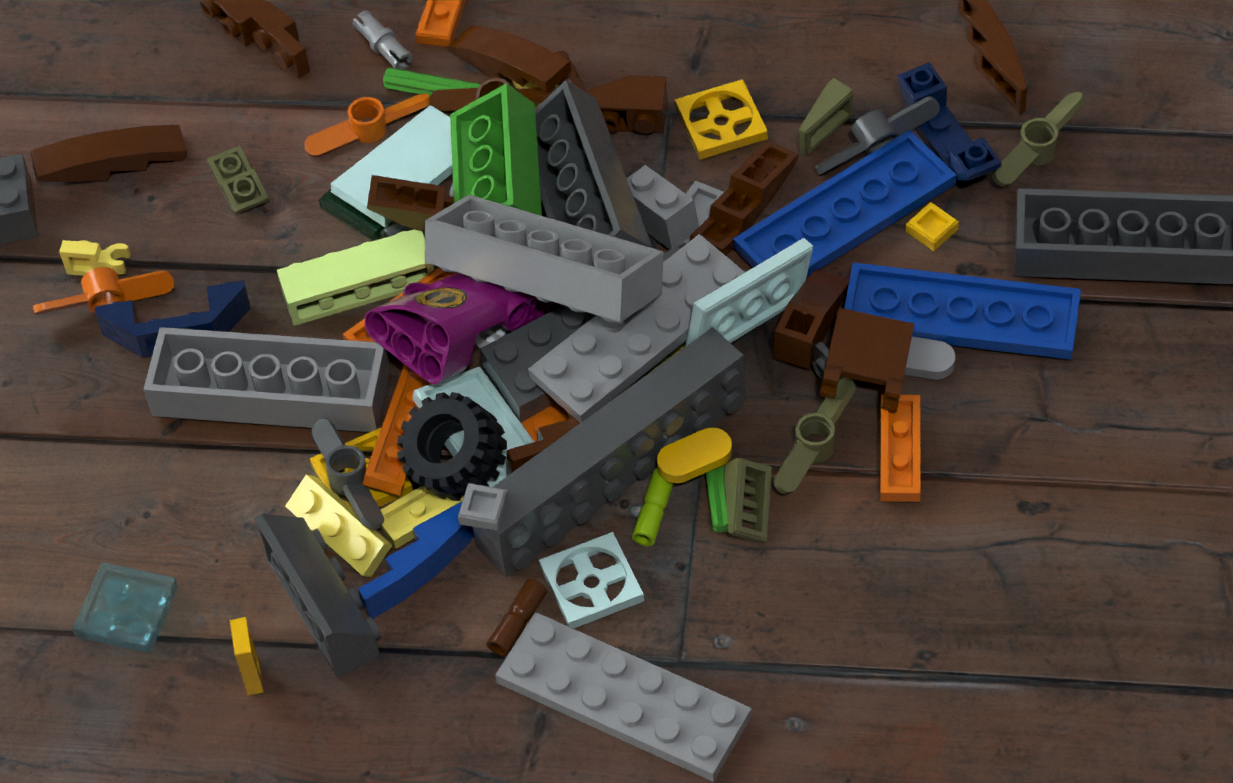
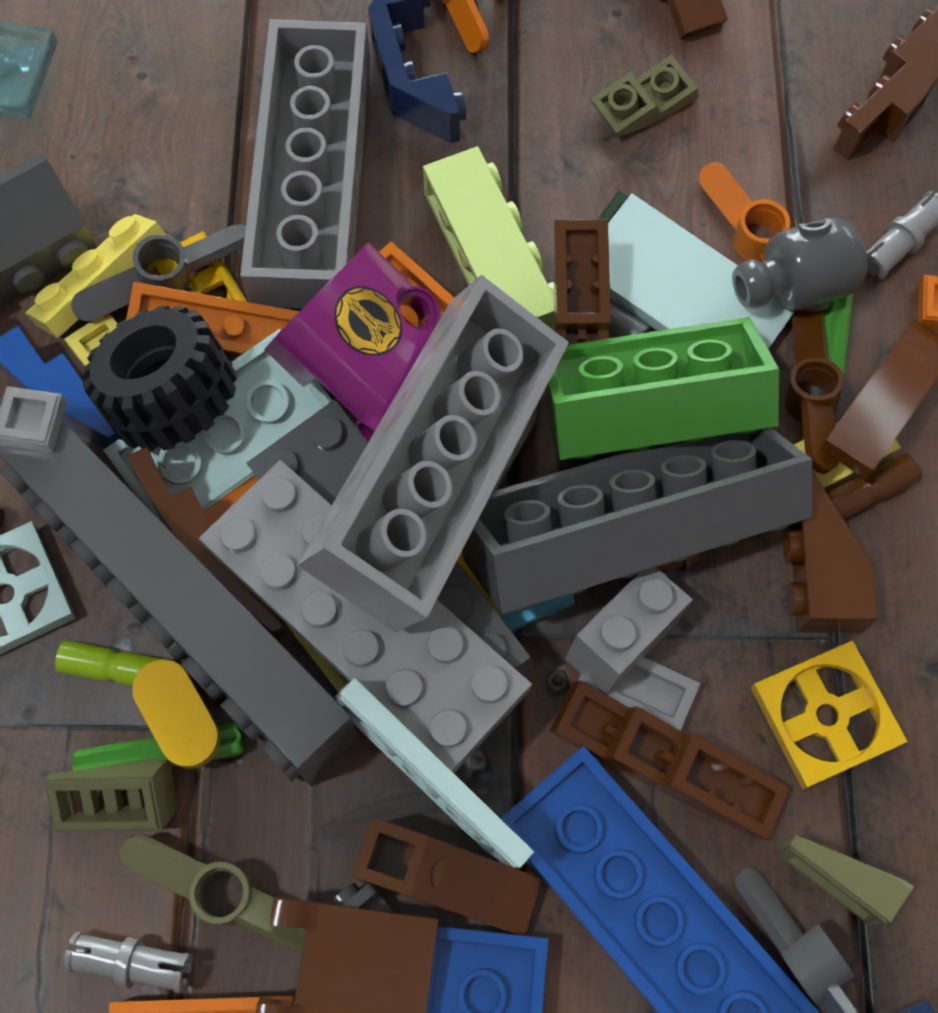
camera: 80 degrees right, 15 degrees up
none -> light grey pin [64,932,193,994]
none -> dark grey piece [732,216,868,311]

